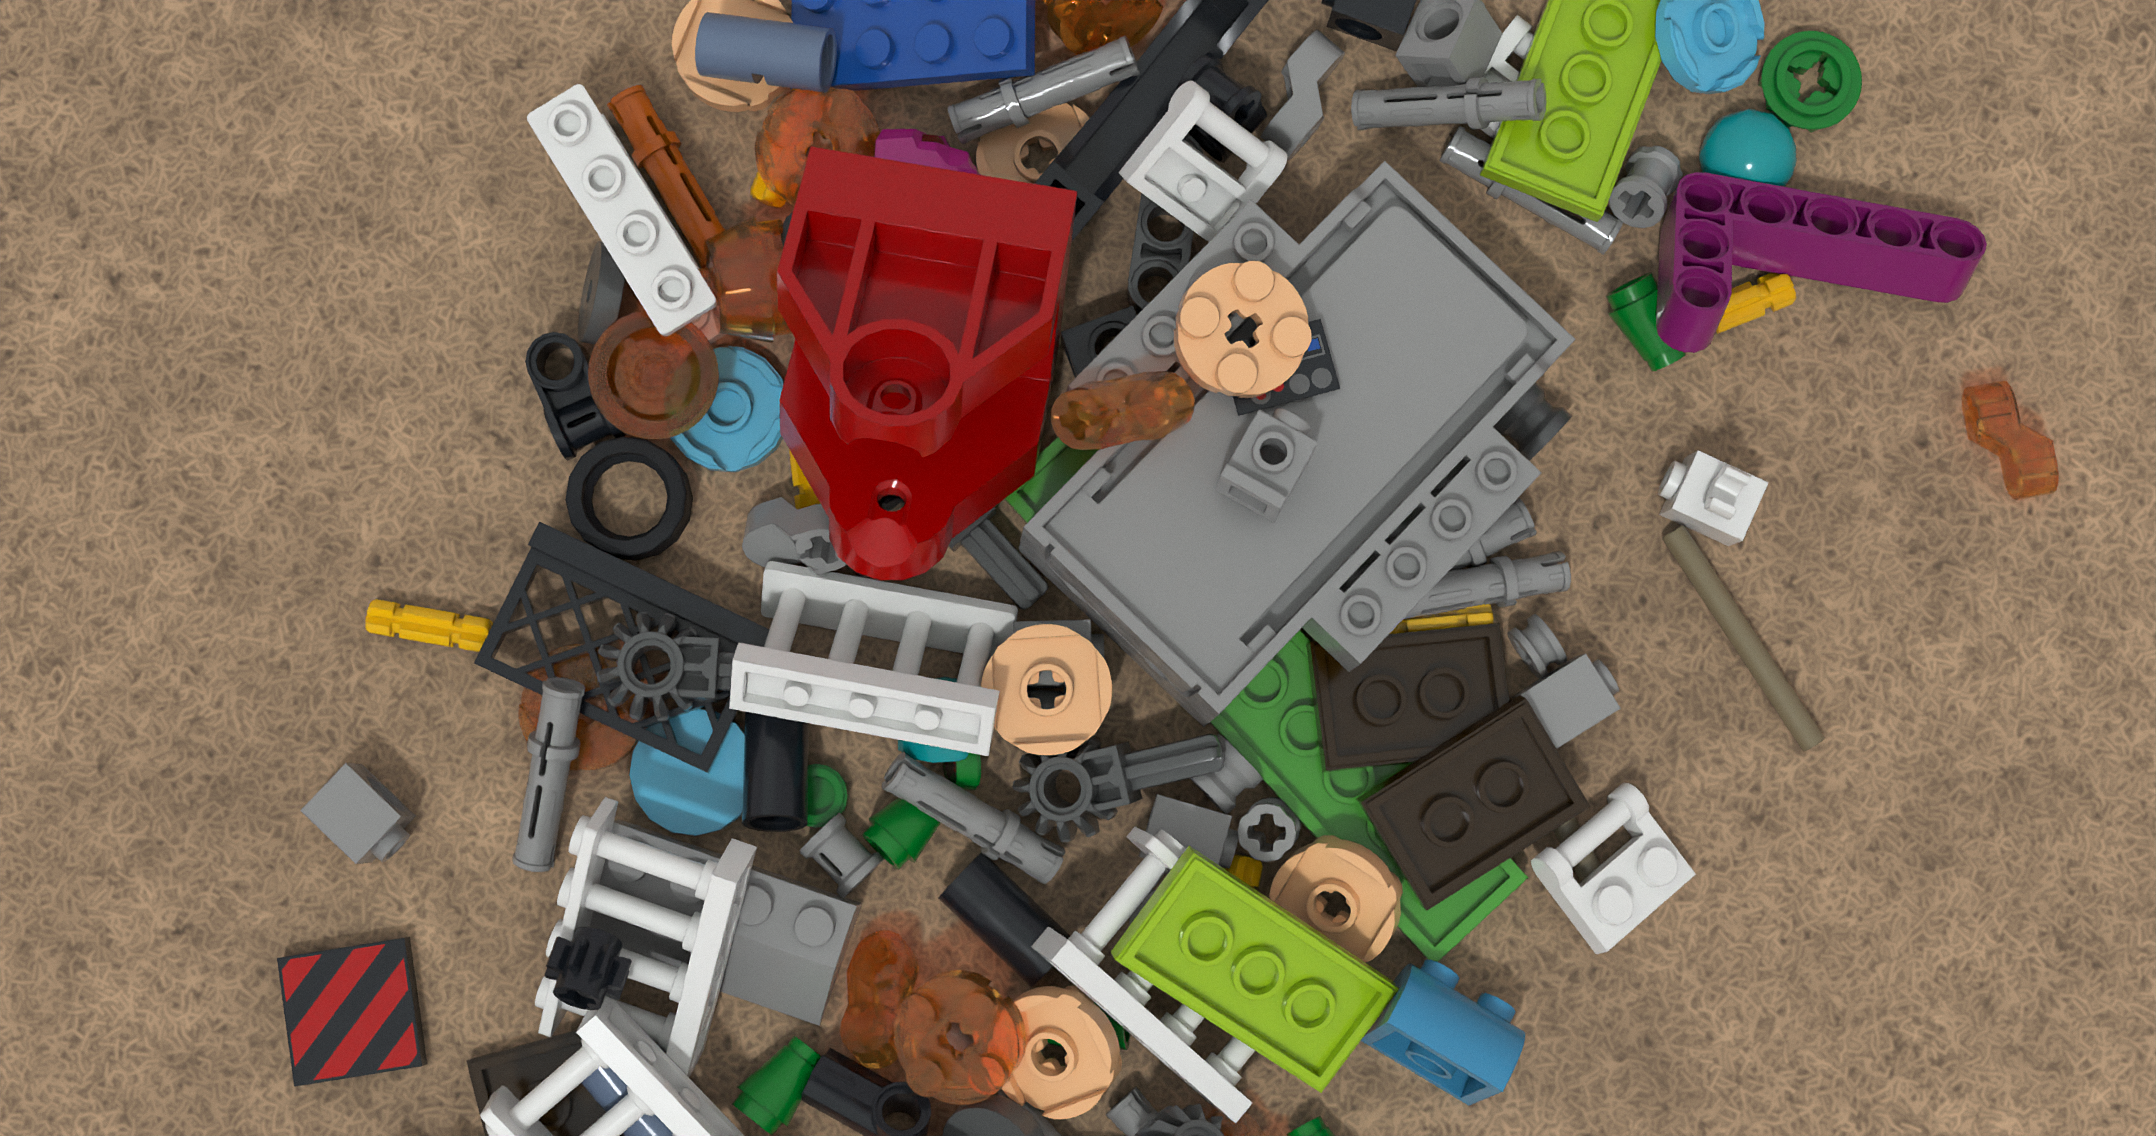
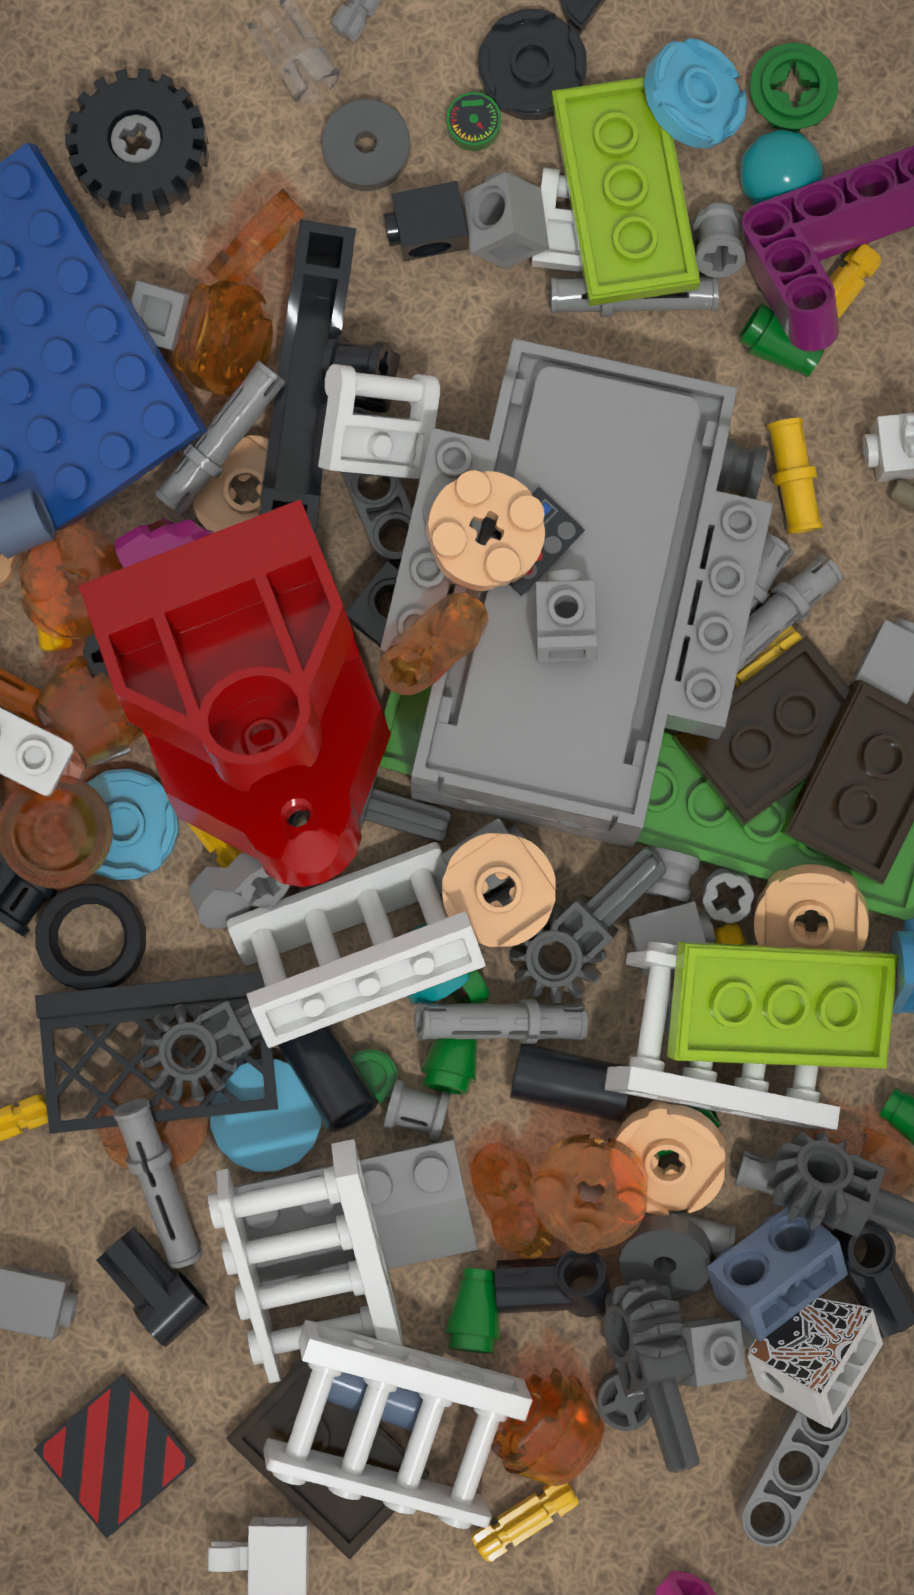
camera: 30 degrees left, 0 degrees up
black gear [544,927,632,1010] -> none
light grey piece [1261,30,1345,161] -> none
light grey pin [1351,77,1546,130] -> none
light grey bush [1507,614,1567,679] -> none
none -> black piece [96,1227,210,1347]
none -> yellow pin [767,417,823,535]

